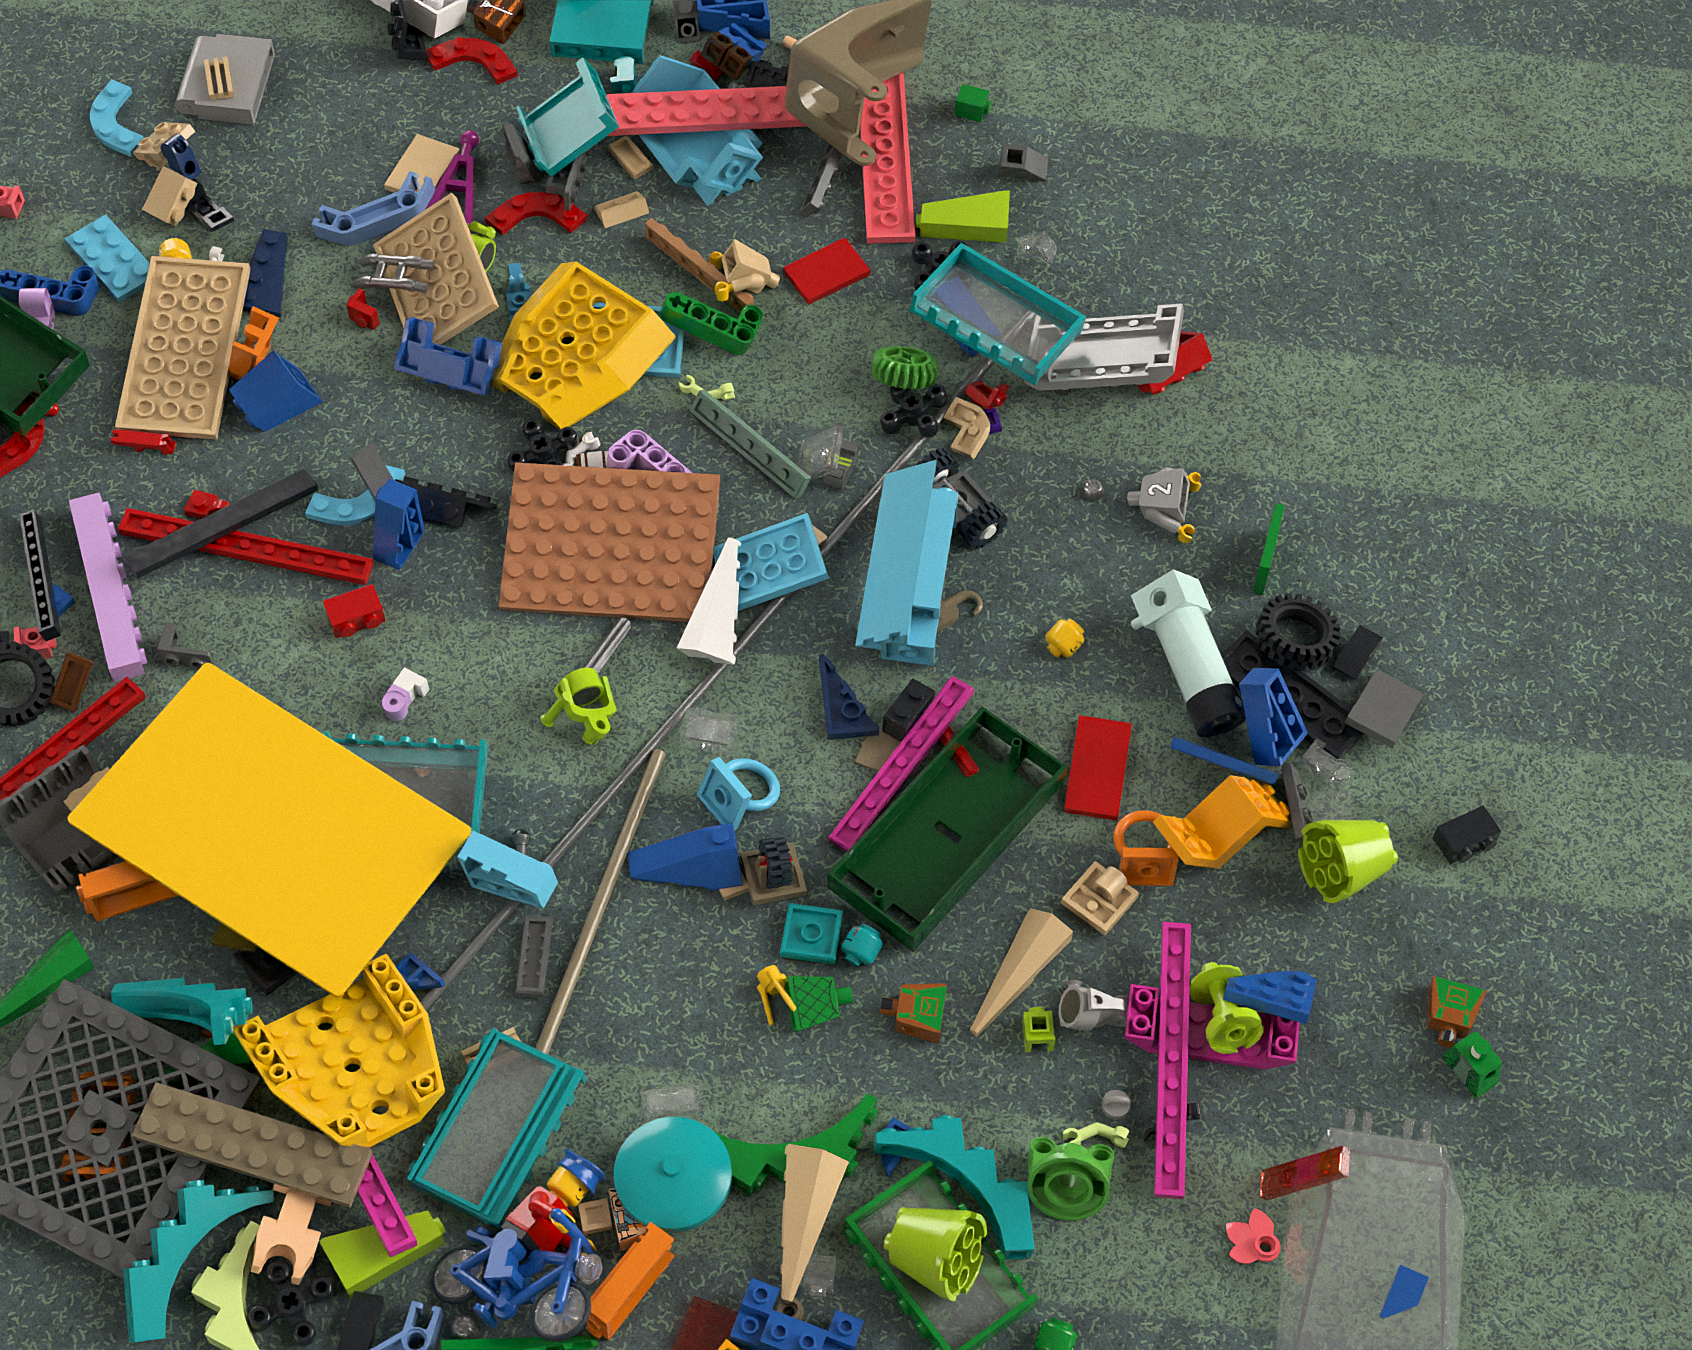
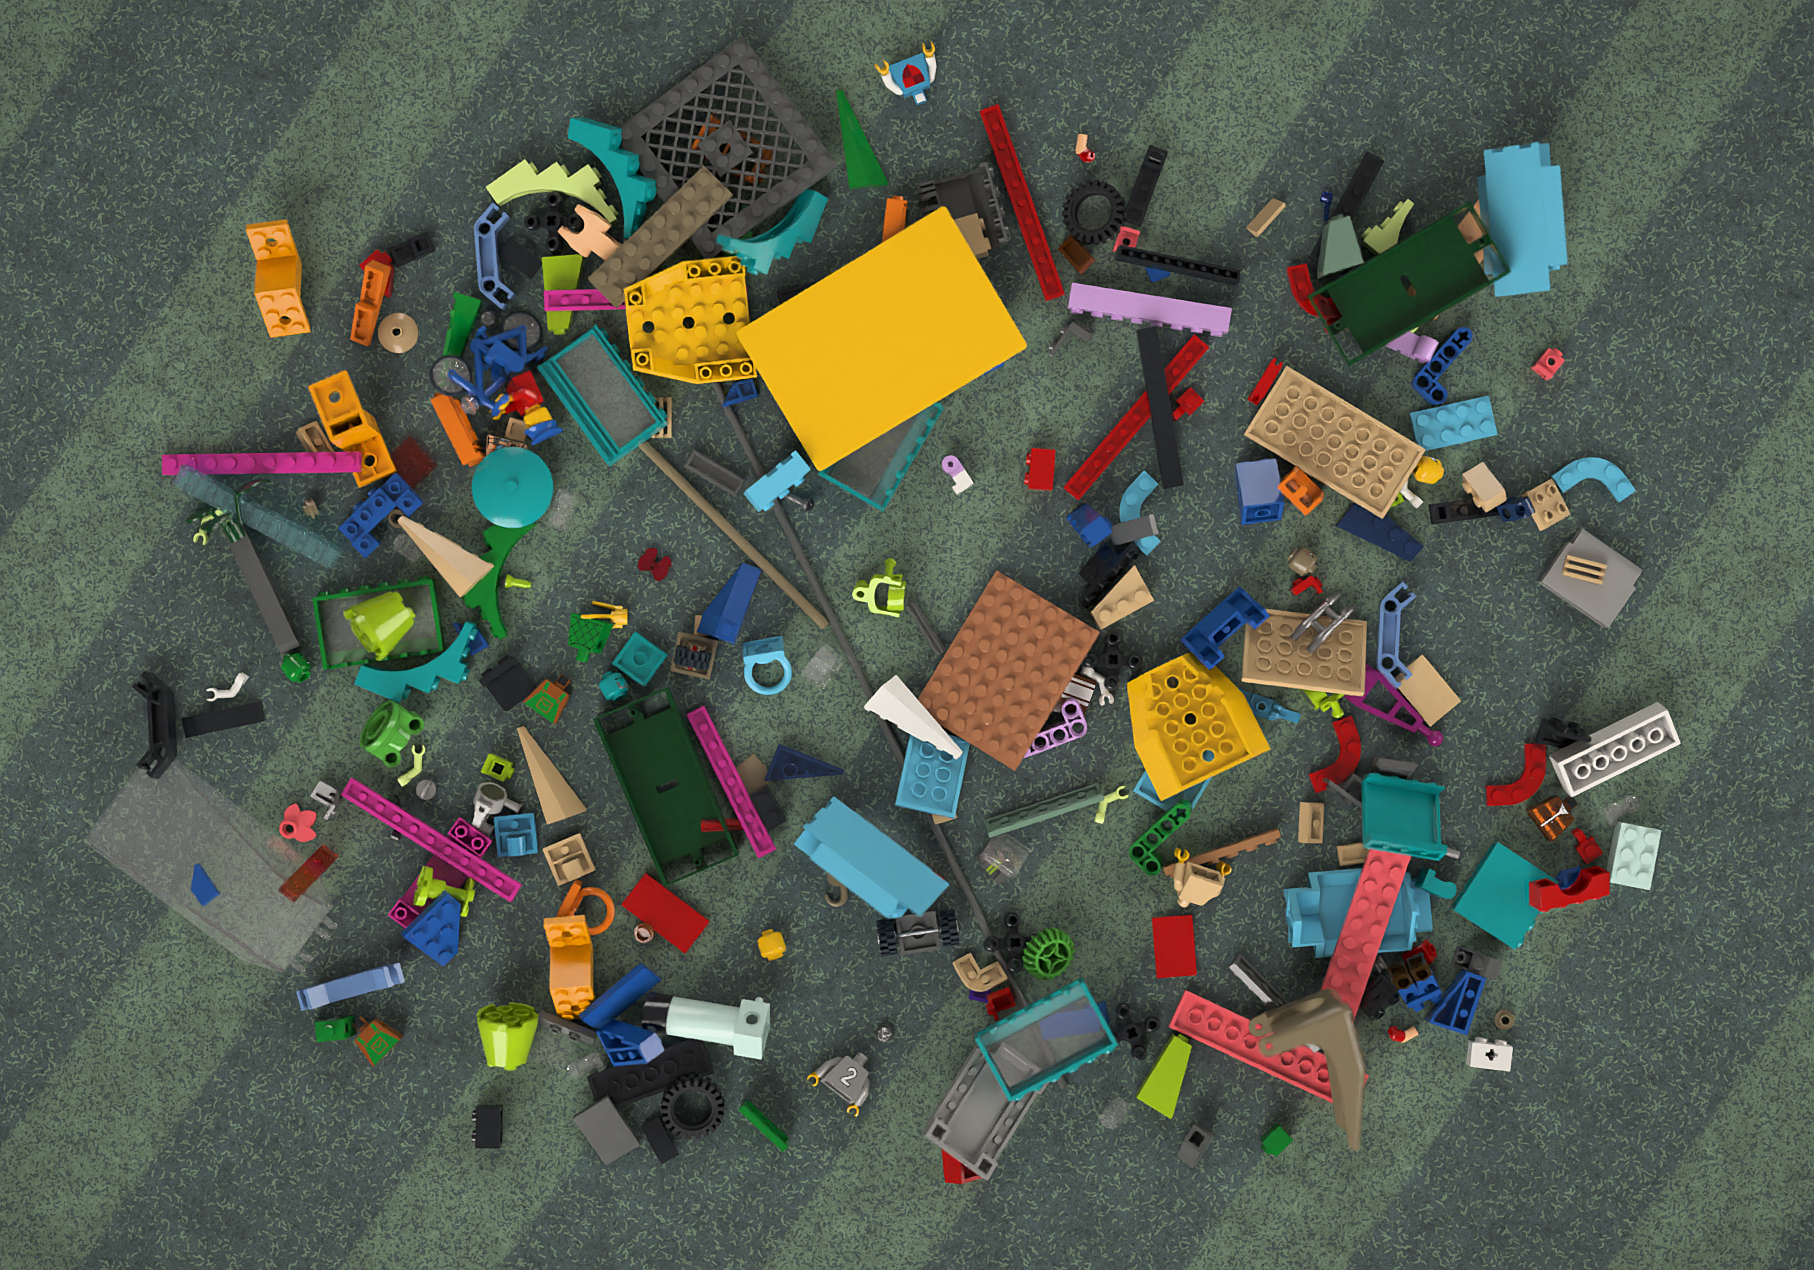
camera: 115 degrees right, 30 degrees up
none -> medium blue piece [296,963,405,1011]
none -> bracket [310,778,342,820]
none -> black bracket [478,656,537,711]
none -> dark azure plate [493,812,539,857]
none -> lime piece [500,574,532,588]
none -> dark orange plate [634,923,654,943]
none -> dark red piece [637,548,672,581]
none -> tan wedge [1090,565,1154,630]
none -> dark tan head [1287,547,1318,576]

